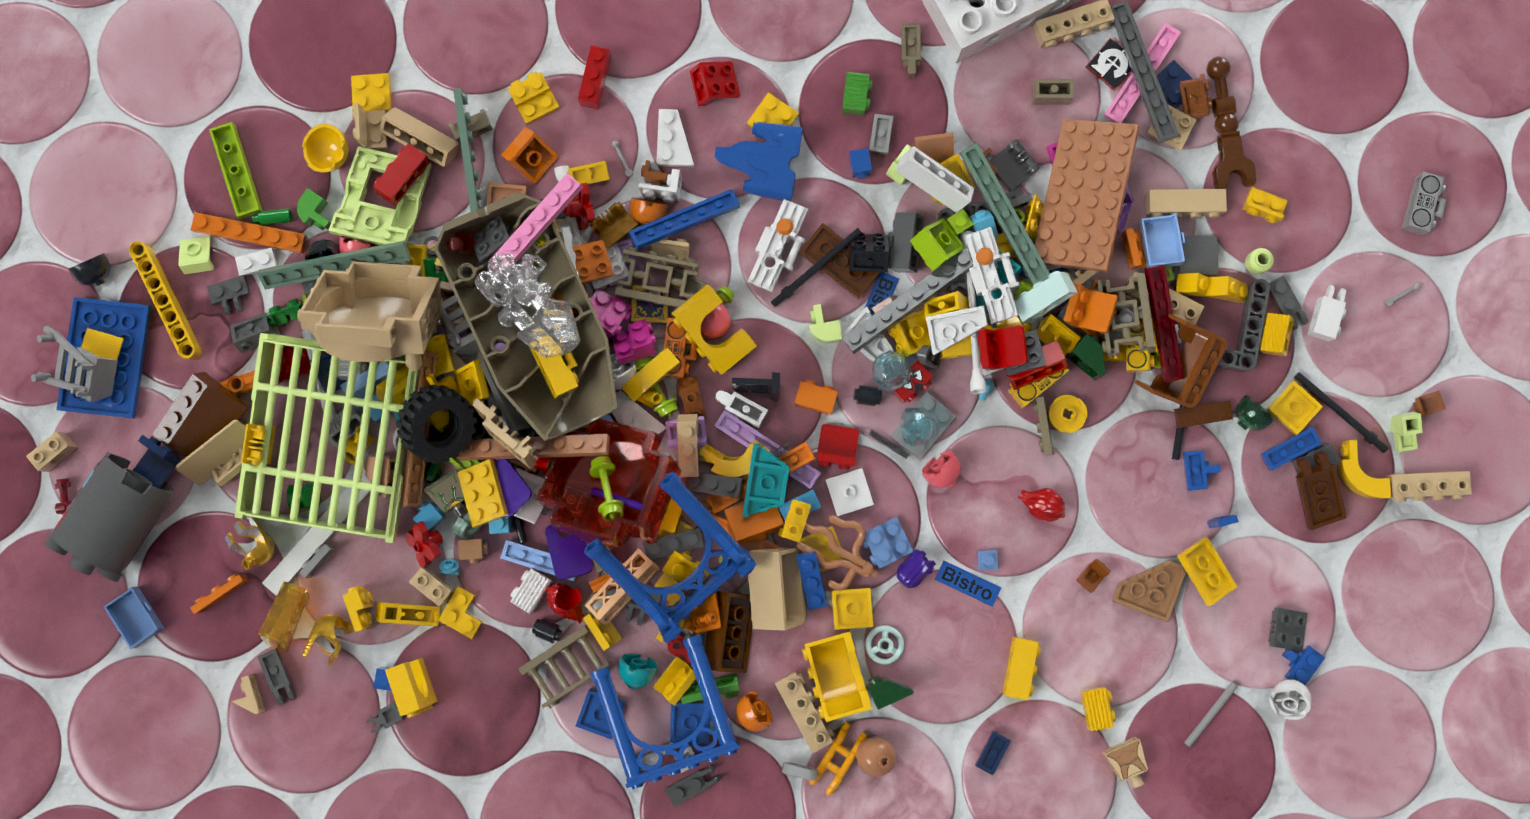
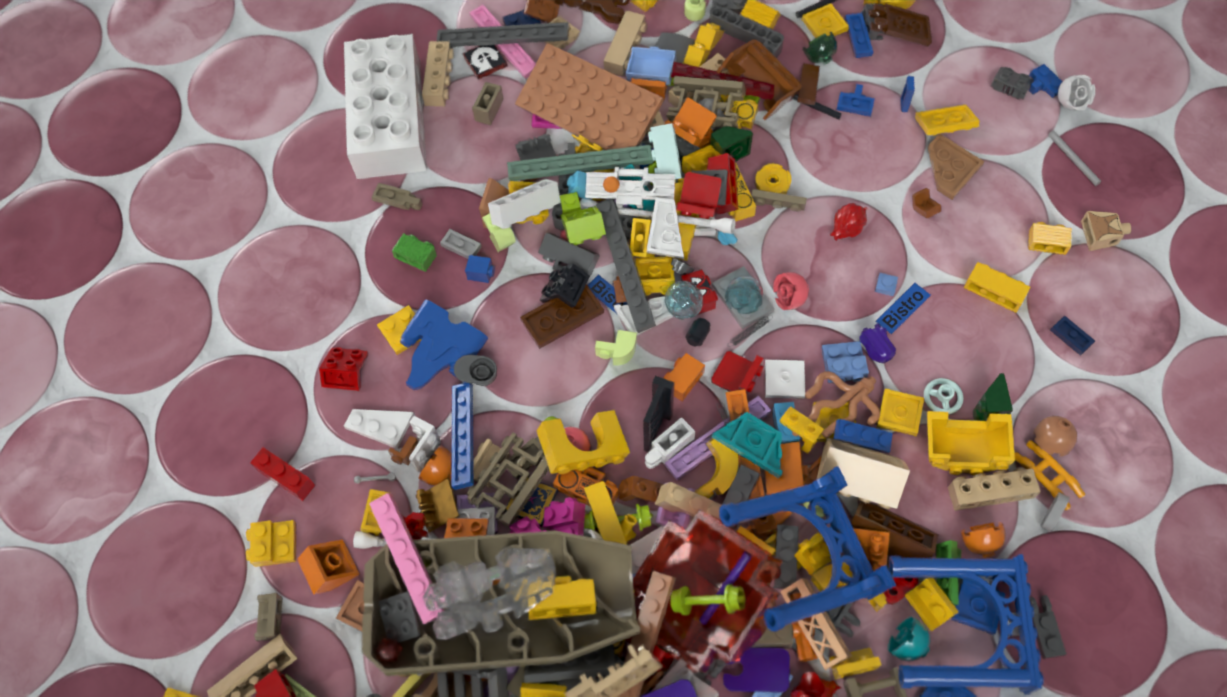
camera: 70 degrees left, 20 degrees down
sand green plate [453,88,483,212] -> none
white piece [747,199,808,292] -> none
black bar [771,228,862,307] -> none
none -> dark grey cap [454,355,497,386]

